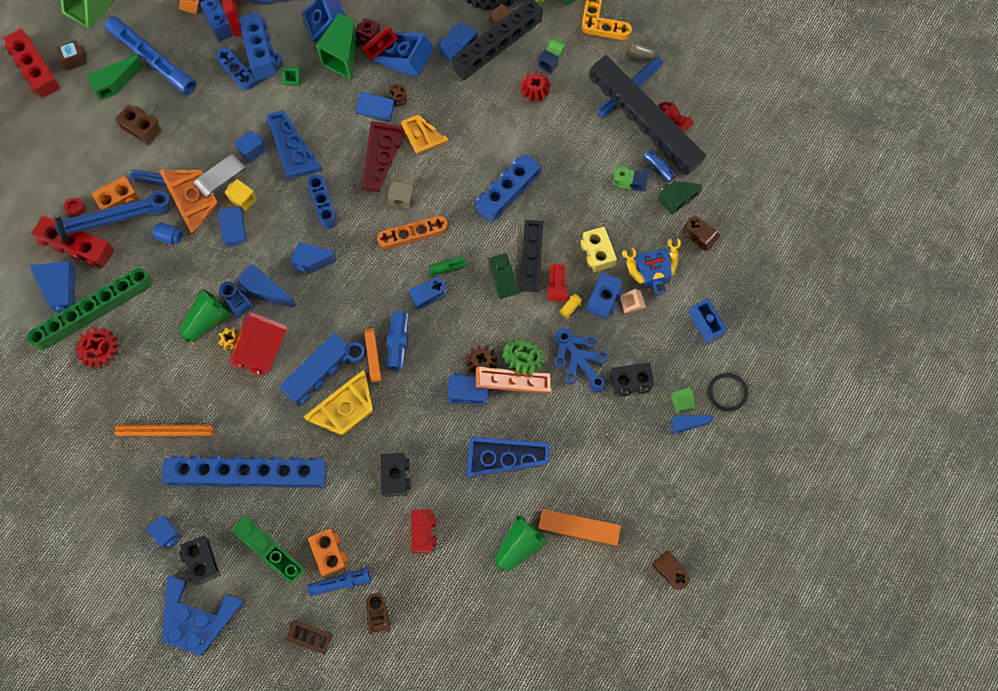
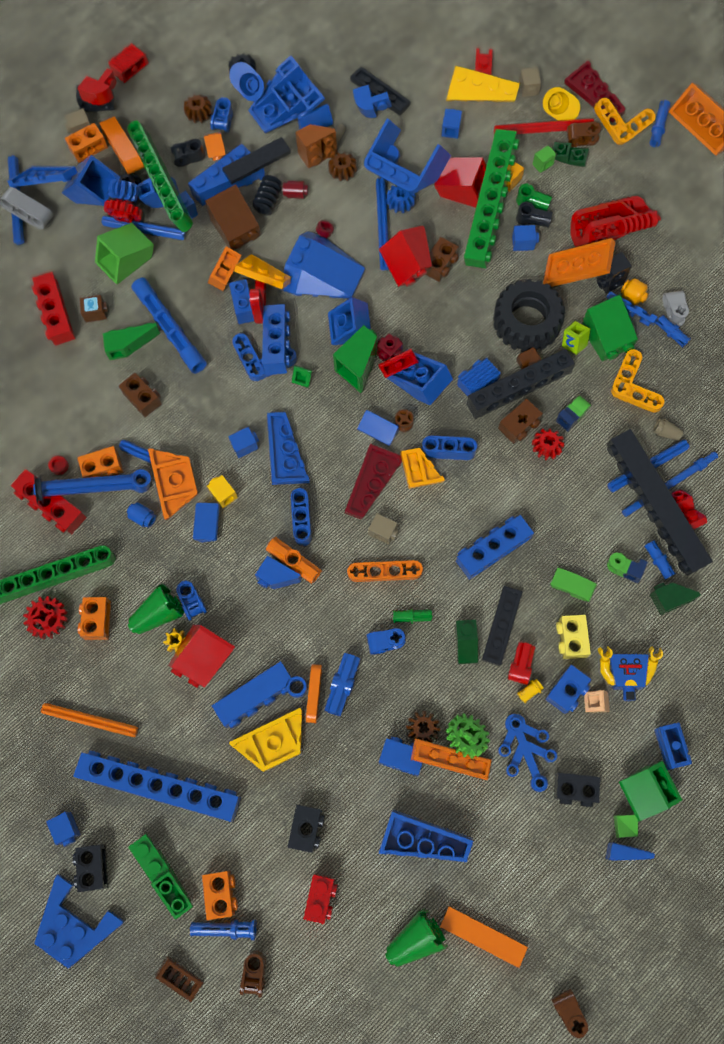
camera: 20 degrees right, 0 degrees up
blue slope [30,261,76,313] -> none
light grey beam [194,154,246,198] -> none
blue slope [236,264,296,308] -> none
reddish brown piece [683,216,720,251] -> none
black piece [708,373,748,411] -> none
none -> orange brick [78,597,111,640]
none -> orange piece [265,537,322,584]
none -> blue beam [422,436,477,460]
none -> reddish brown brick [498,399,543,444]
none -> bright green slope [550,568,597,602]
none -> green slope [619,761,683,821]
none -> blue bar [622,452,718,517]

